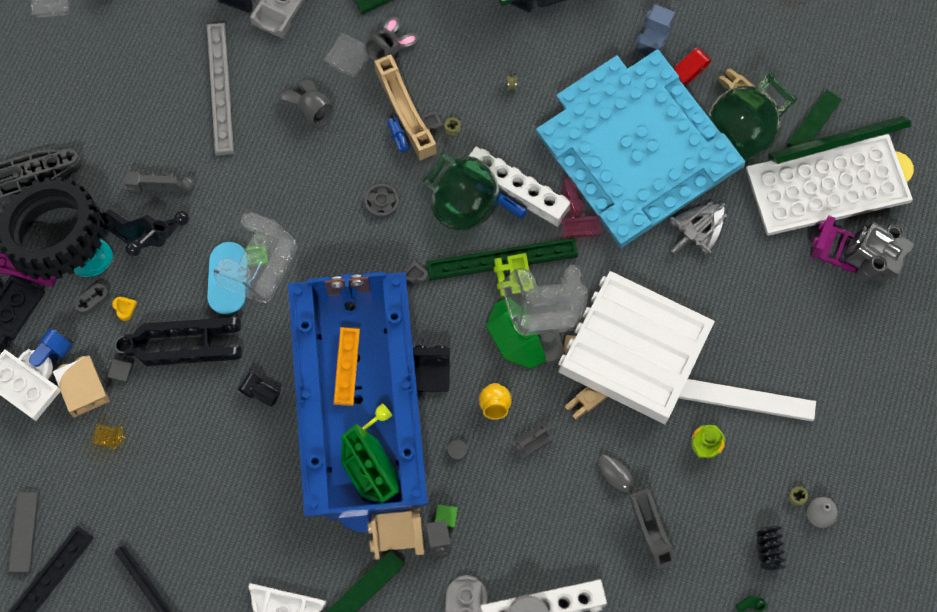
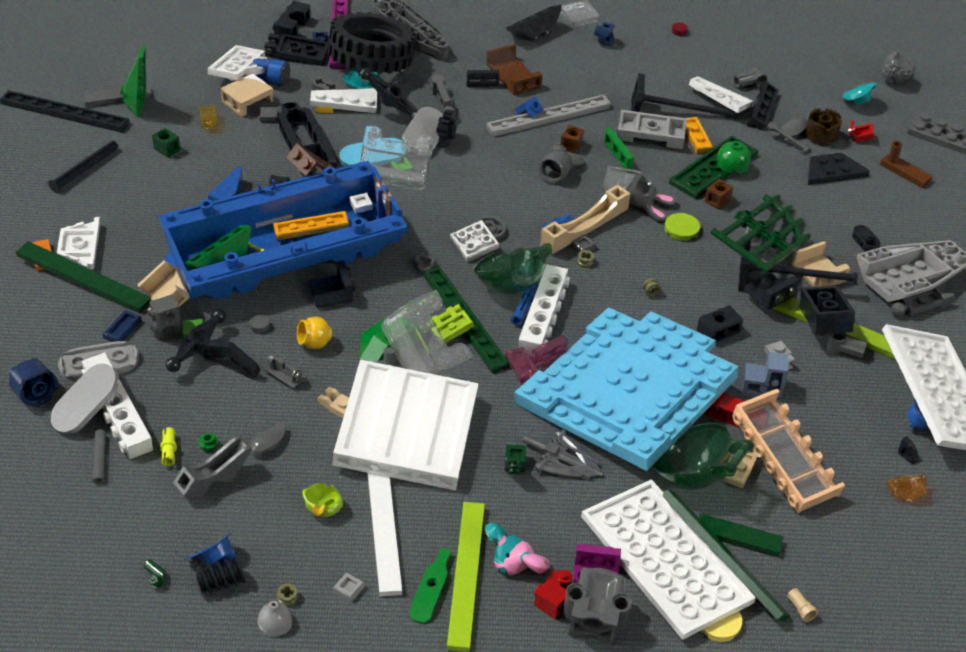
camera: 70 degrees right, 25 degrees down
none -> dark blue tile [103,310,142,342]
none -> green wedge [120,46,147,117]
none -> dark green brick [152,128,181,158]
none -> neon yellow pin [160,427,177,467]
none -> black piece [165,309,260,379]
none -> blue piece [184,532,236,568]
none -> green plate [198,433,219,452]
none -> blue slope [208,166,243,201]
none -> reddish brown panel [286,143,336,177]
none -> white wing [310,89,377,113]
none -> light grey tile [333,573,364,602]
none -> white plate [350,193,373,214]
none -> light grey tile [402,107,443,156]
none -> green piece [409,548,451,624]
none -> black gear [436,109,458,147]
none -> lime tile [447,502,485,652]
none -> white tile [450,220,499,262]
none -> black tile [466,70,500,87]
none -> hair [485,523,550,575]
none -> reddish brown panel [486,44,543,96]
none -> dark green bracket [504,444,527,474]
none -> black wedge [506,4,562,41]
none -> blue bracket [515,97,544,117]
none -> red brick [534,570,573,620]
none -> reddish brown brick [561,125,584,154]
none -> green tile [604,128,634,172]
none -> lime tile [664,213,700,241]
none -> black brick [697,305,743,343]
none -> window [732,389,845,514]
none -> light grey plate [764,341,795,370]
none -> tan pin [787,588,818,622]

